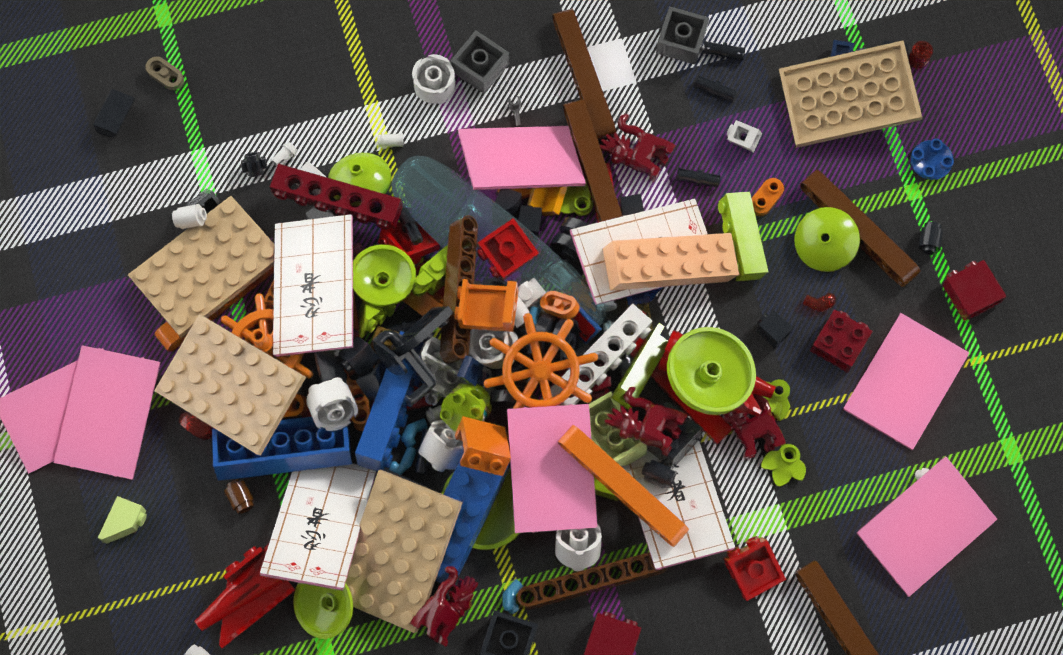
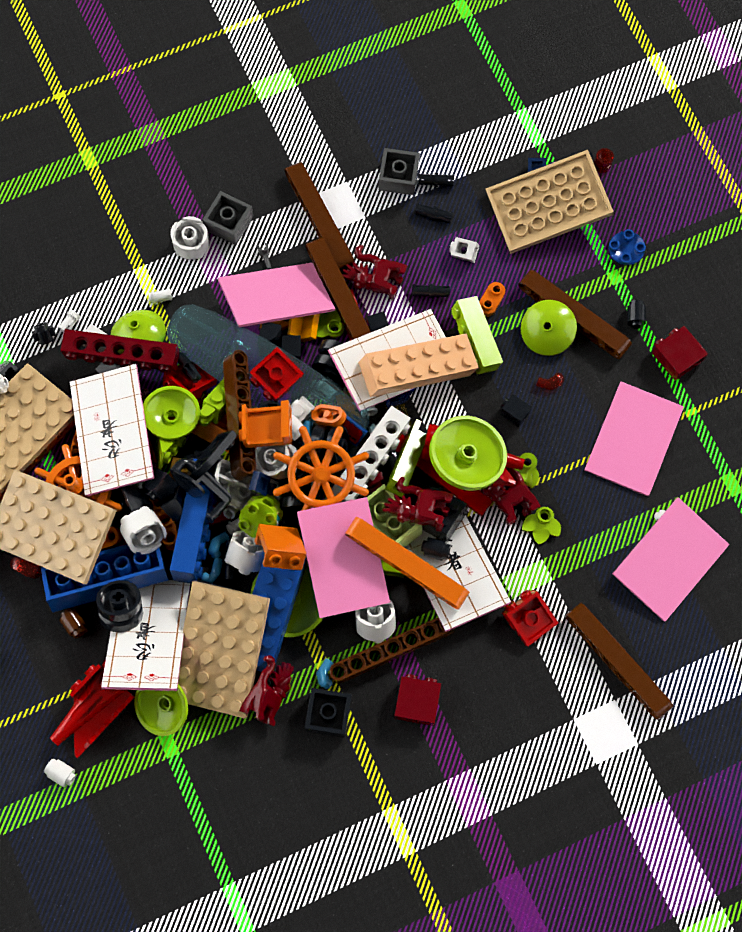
camera: 10 degrees left, 0 degrees up
dark red brick [810,309,873,373] -> none
none -> black wheel [96,580,143,633]

